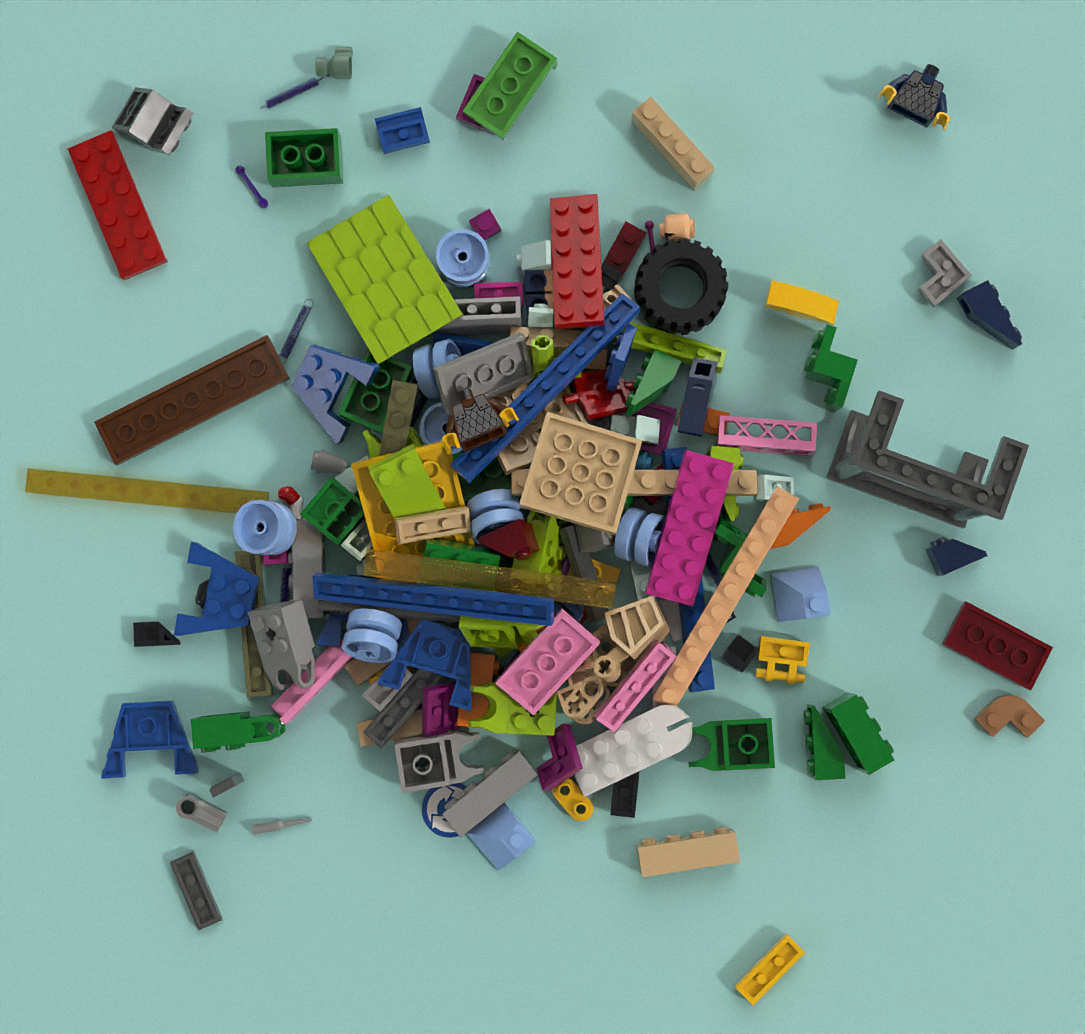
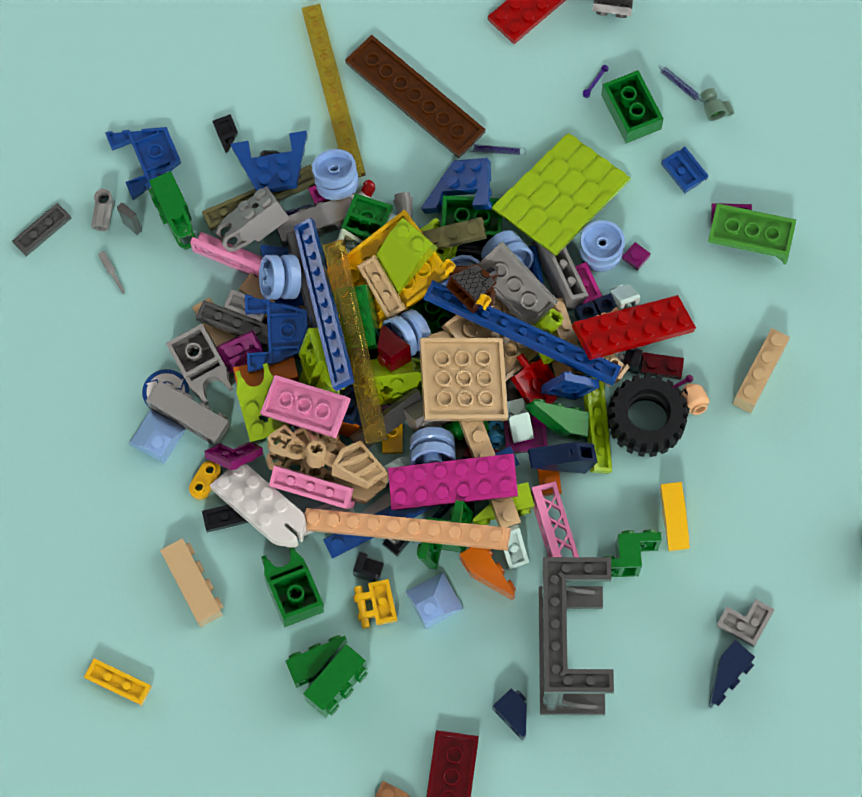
camera: 70 degrees right, 15 degrees down
light aqua slope [528,304,554,329] -> none

